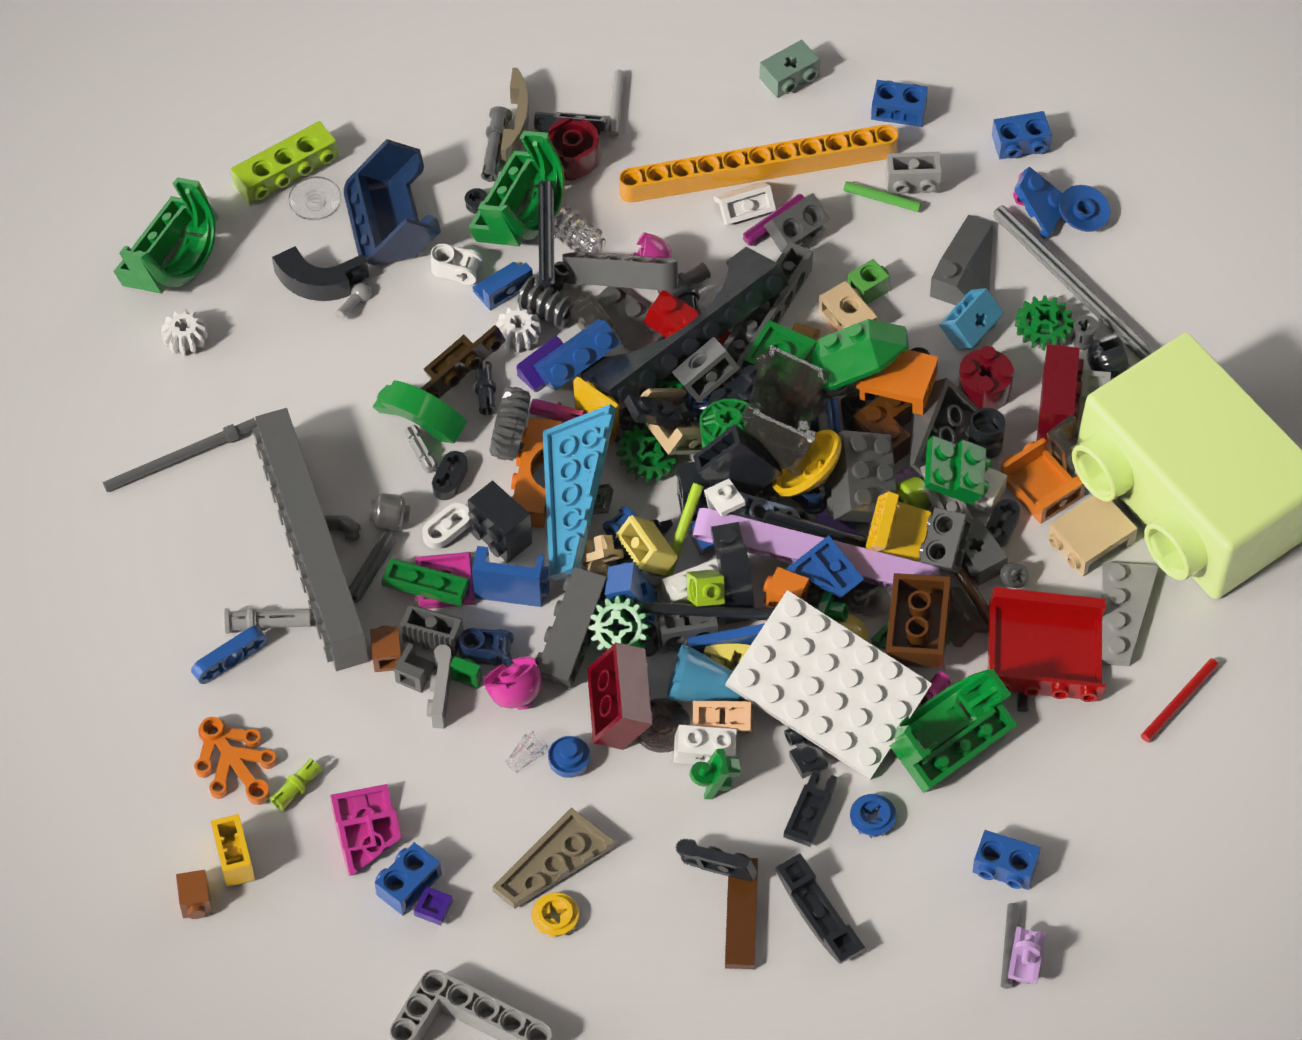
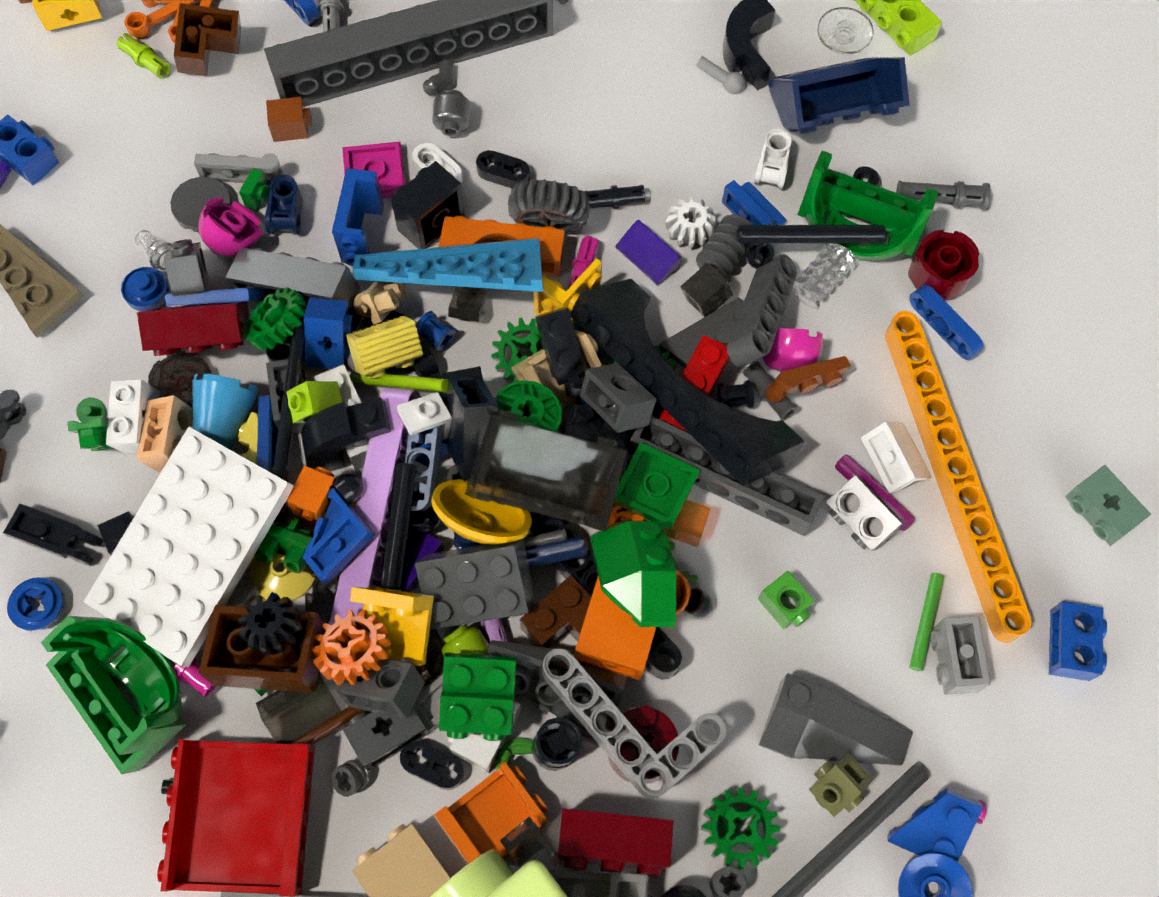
camera: 85 degrees right, 10 degrees up
dark pink slope [330,784,401,876] -> none
dark grey axle [349,531,396,602] -> none
green arch [373,380,468,444] -> none
green tile [381,558,470,607] -> none
dark grey panel [394,643,435,693] -> none
dark grey brick [401,604,464,657] -> none
light grey axle [405,425,438,473] -> none
dark brown bracket [420,325,506,399] -> none
dark tan slope [501,67,529,165] -> none
blue brick [533,319,621,391] -> none
black hinge [534,112,607,134] -> none
light grey bar [609,69,624,137] -> none
tan brick [819,281,878,331] -> none
dark azure brick [939,288,1004,349] -> none
blue brick [992,111,1052,160] -> none
none -> brick [164,239,209,297]
none -> tile [165,287,265,306]
none -> dark grey tile [170,176,232,232]
none -> reddish brown brick [174,3,241,76]
none -> black gear [238,592,302,656]
none -> orange gear [312,609,391,685]
none -> black hinge [333,474,363,504]
none -> light grey beam [542,648,727,799]
none -> dark orange plate [765,356,851,403]
none -> olive brick [809,752,873,817]
none -> blue beam [909,285,983,360]

